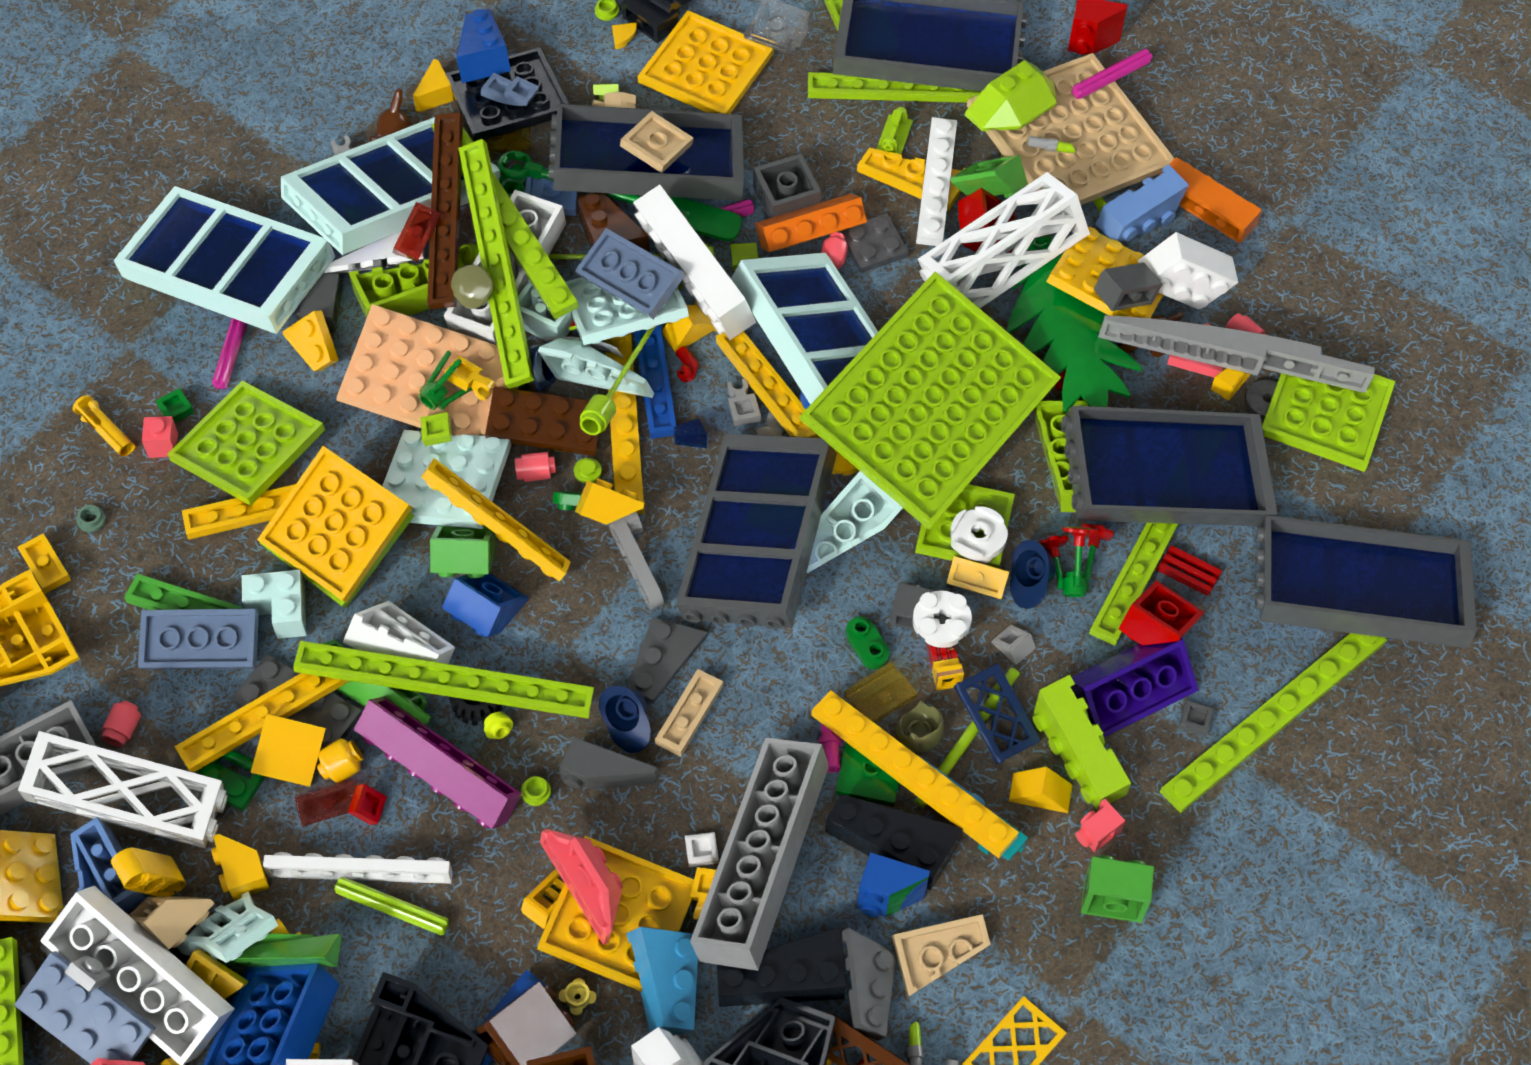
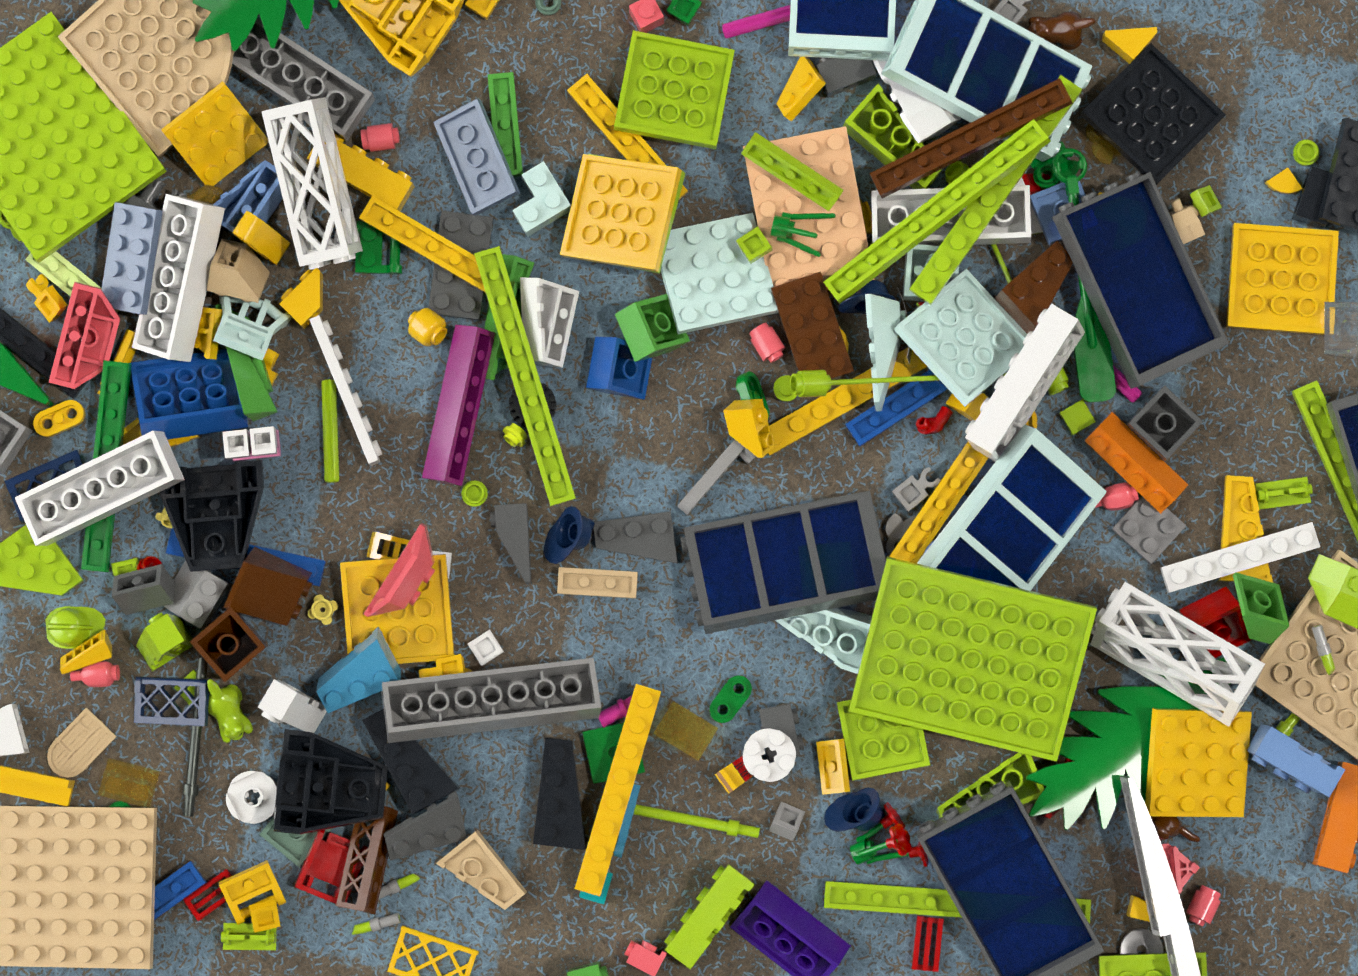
camera: 70 degrees right, 25 degrees up
light grey plate [64,956,111,992] -> none
yellow tile [250,714,326,787] -> none
clear red slope [294,779,356,827] -> none
red plate [348,784,387,825] -> none
clear red slope [392,202,441,261] -> none
yellow plate [421,458,571,581] -> none
yellow plate [444,356,495,401] -> none
olive hair [451,265,494,309] -> none
blue wedge [457,9,511,83] -> none
sand blue slope [481,73,539,106] -> none
sand blue plate [575,228,685,320] -> none
tan plate [620,111,693,173] -> none
clear blue slope [673,419,707,448] -> none
blue slope [857,852,930,917] -> none
olive hair [895,701,944,753] -> none
white plate [950,506,1008,563] -> none
dark blue window [954,663,1041,764] -> none
yellow slope [1009,767,1072,813] -> none
dark grey brick [1093,263,1163,311] -> none
red slope [1119,580,1205,646] -> none
white brick [1138,232,1238,309] -> none
none -> white hips [222,426,281,462]
none -> yellow brick [307,133,415,212]
none -> lime plate [741,132,843,211]

